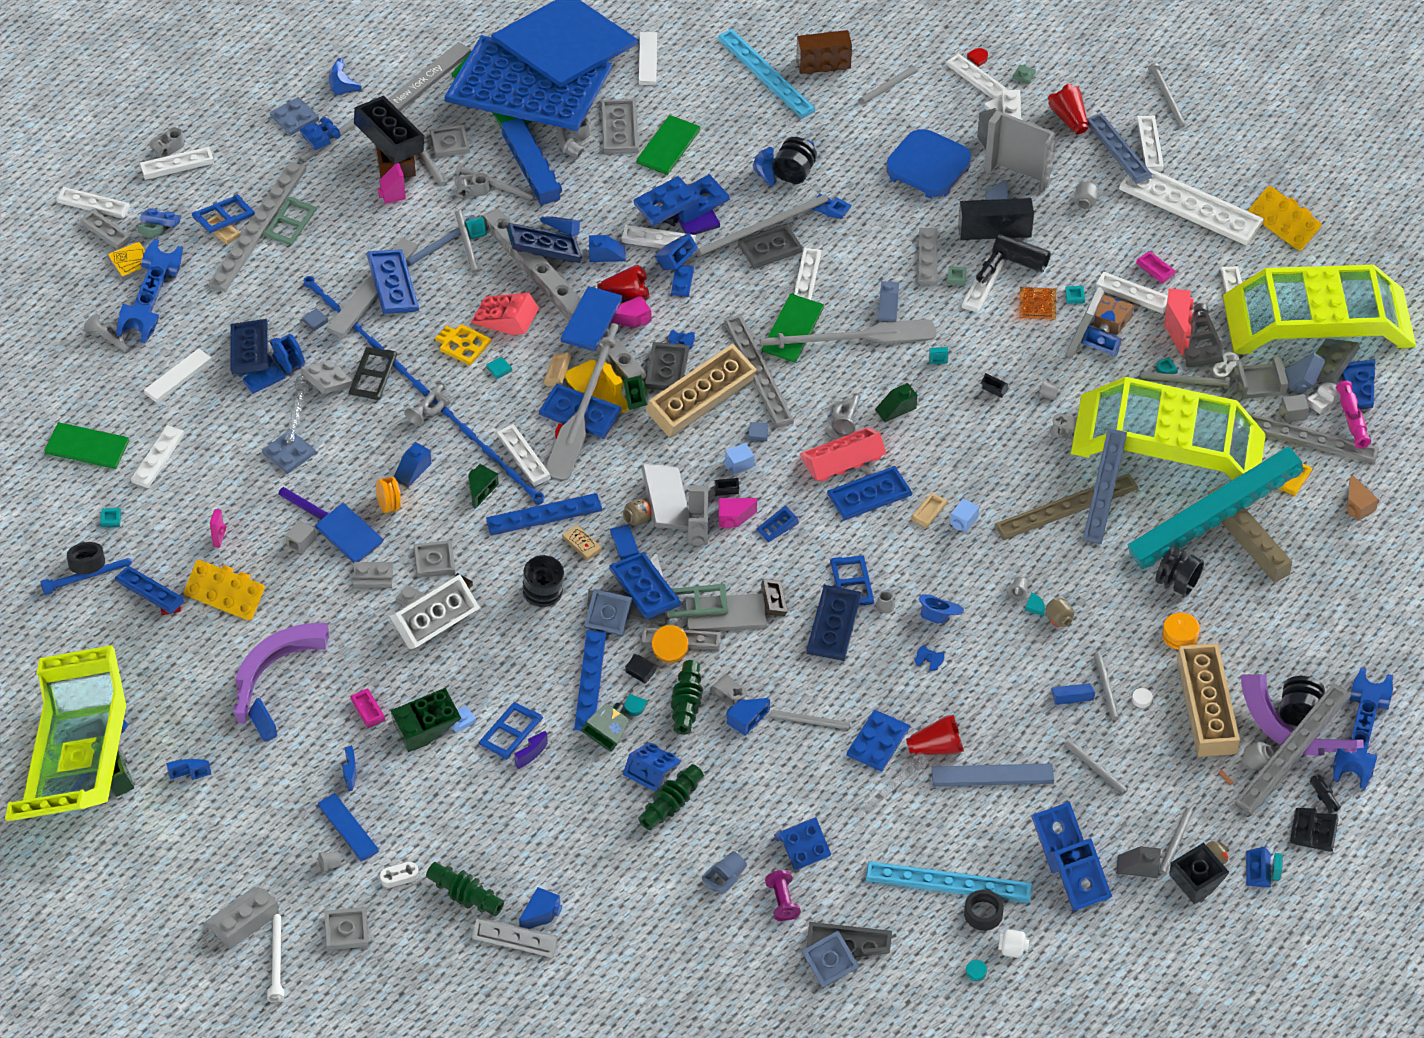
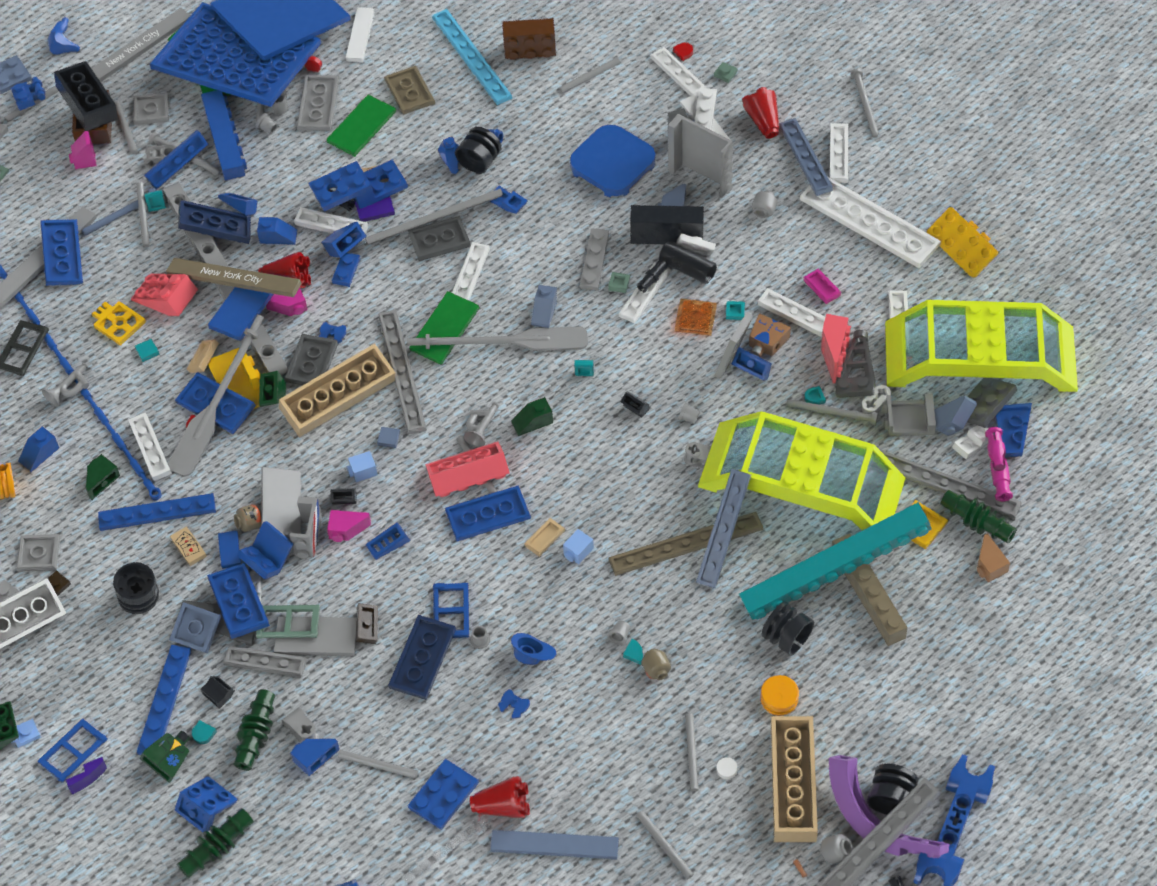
camera: 10 degrees right, 5 degrees up
light orange head [652,625,688,663] -> none
blue slope [1051,683,1095,705] -> none
light grey brick [1279,394,1309,422] -> none
none -> blue tile [144,130,209,190]
none -> dark tan tile [166,258,302,297]
none -> blue bracket [237,521,293,580]
none -> red tile [304,56,322,72]
none -> dark tan tile [384,66,435,115]
none -> white plate [676,233,716,256]
none -> dark green piece [940,490,1017,544]

